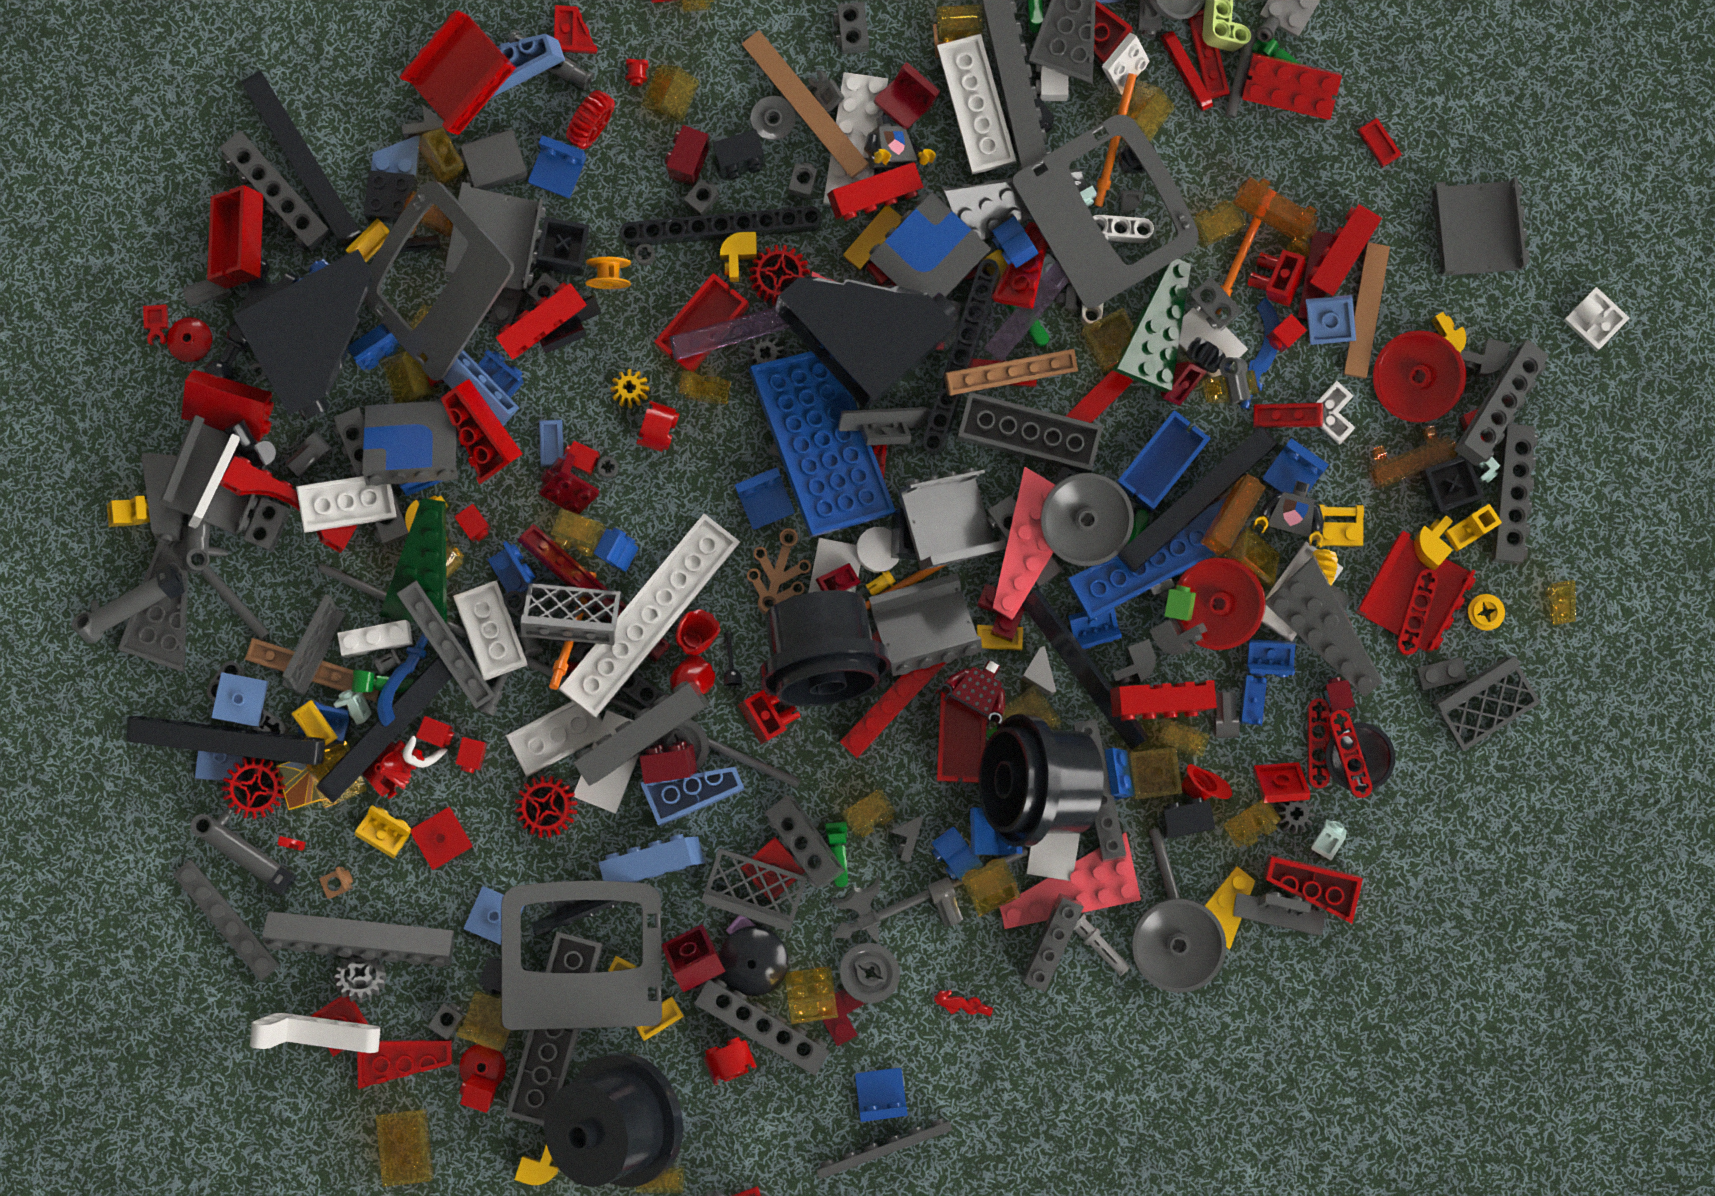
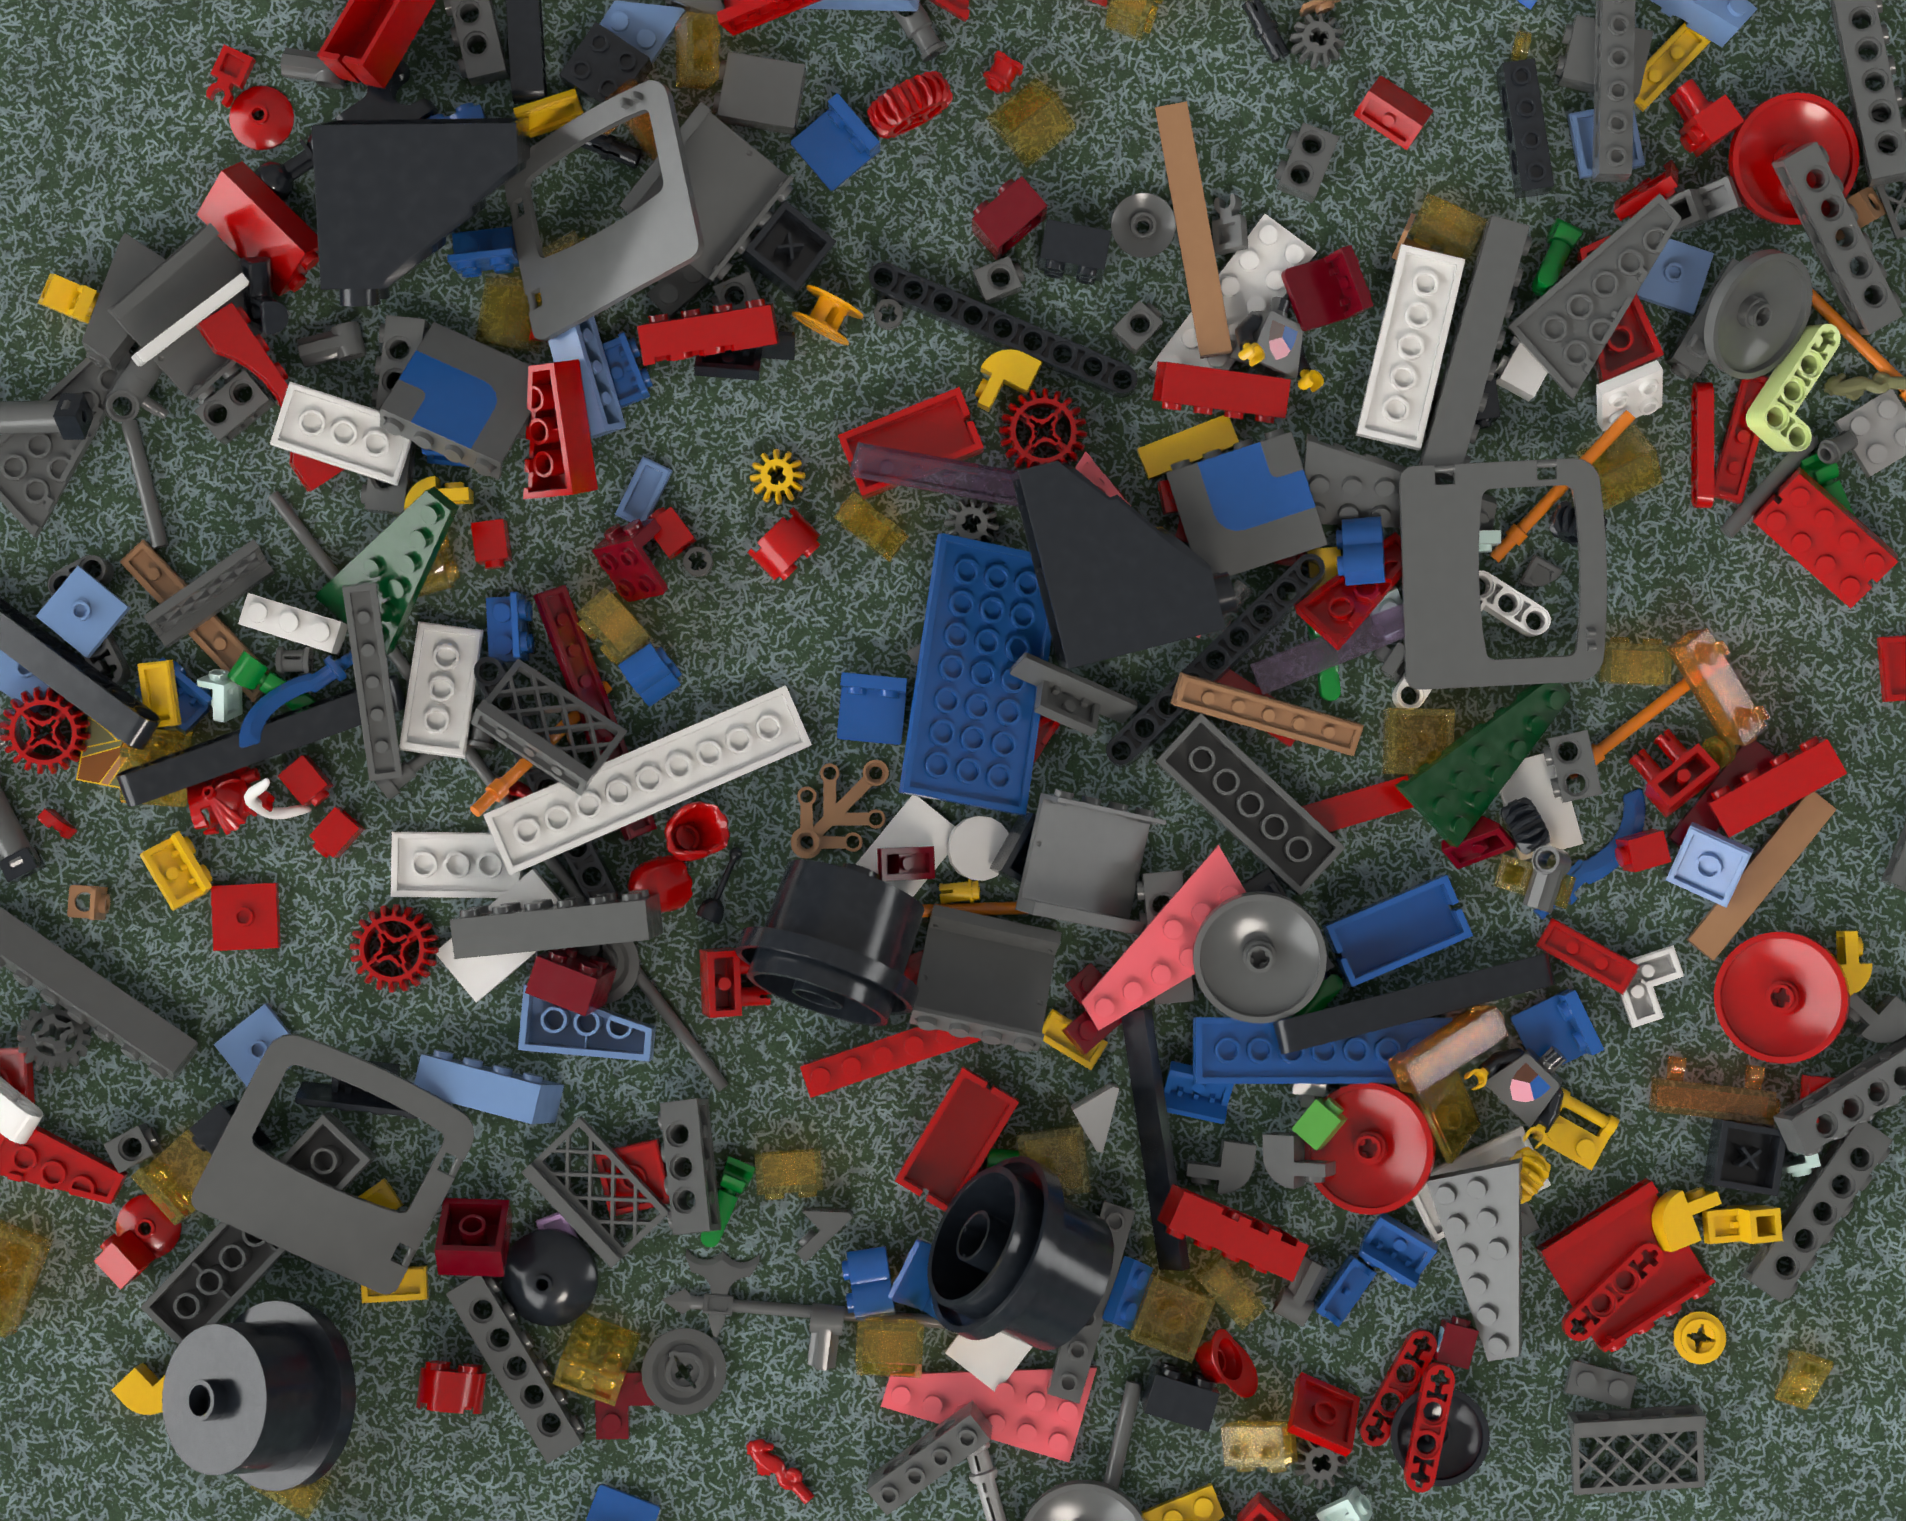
camera: 30 degrees right, 5 degrees up
dark red torso [935,660,1006,729] -> none

